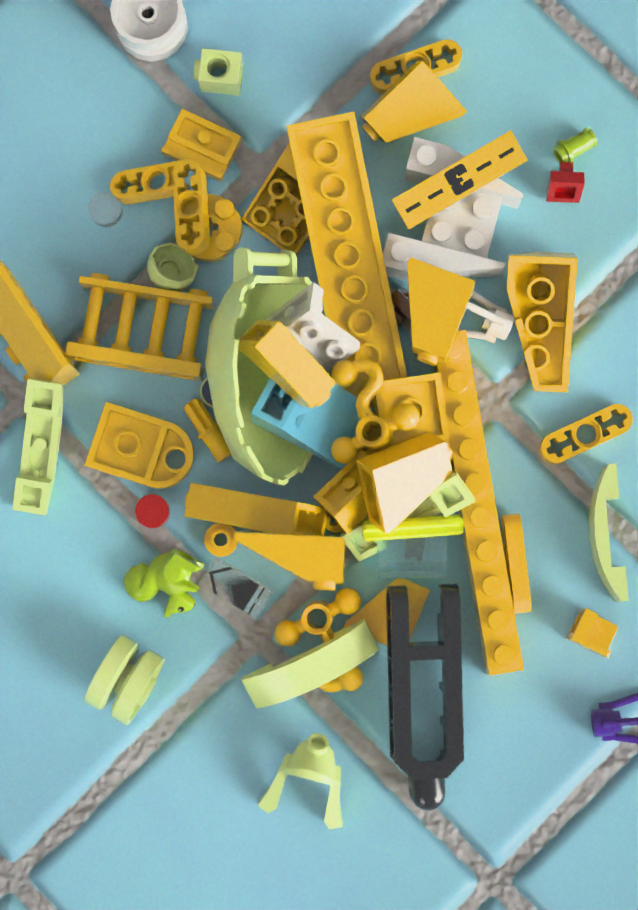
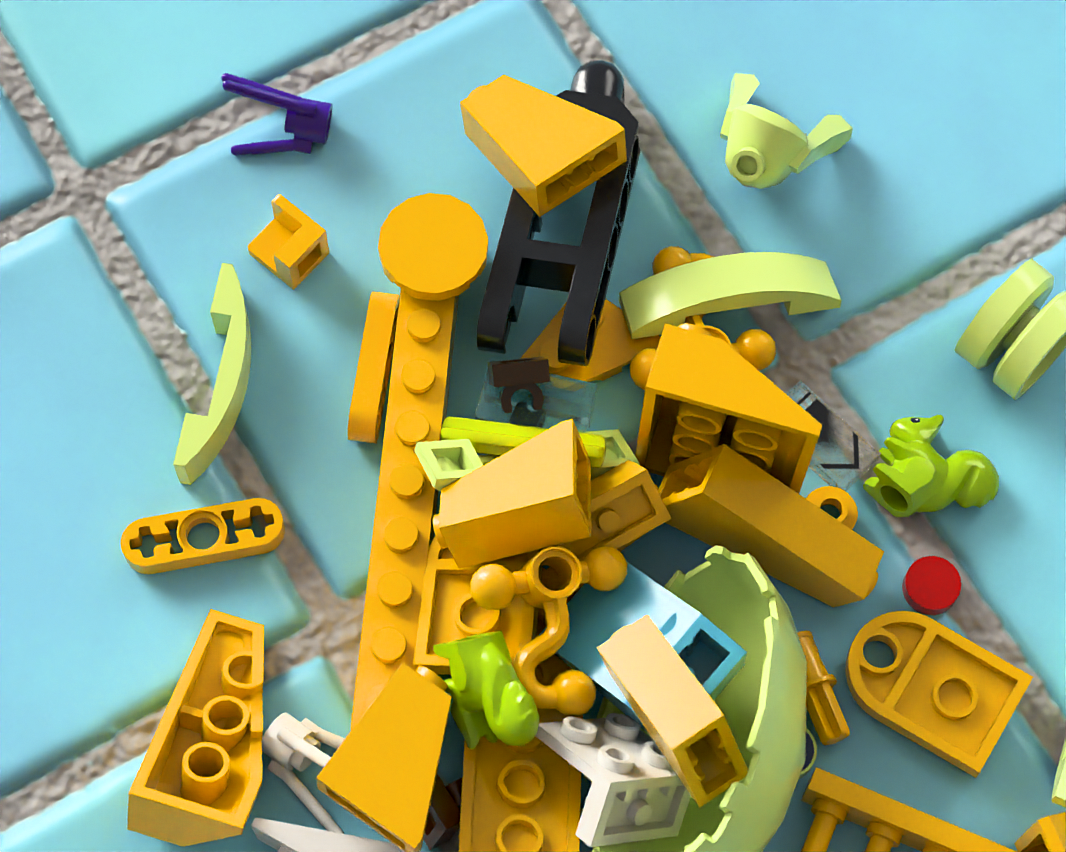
camera: 175 degrees left, 15 degrees down
none -> yellow tile [378,193,488,301]
none -> lime animal [433,631,540,749]
none -> yellow slope [460,75,627,217]
none -> dark brown tile [487,357,550,413]

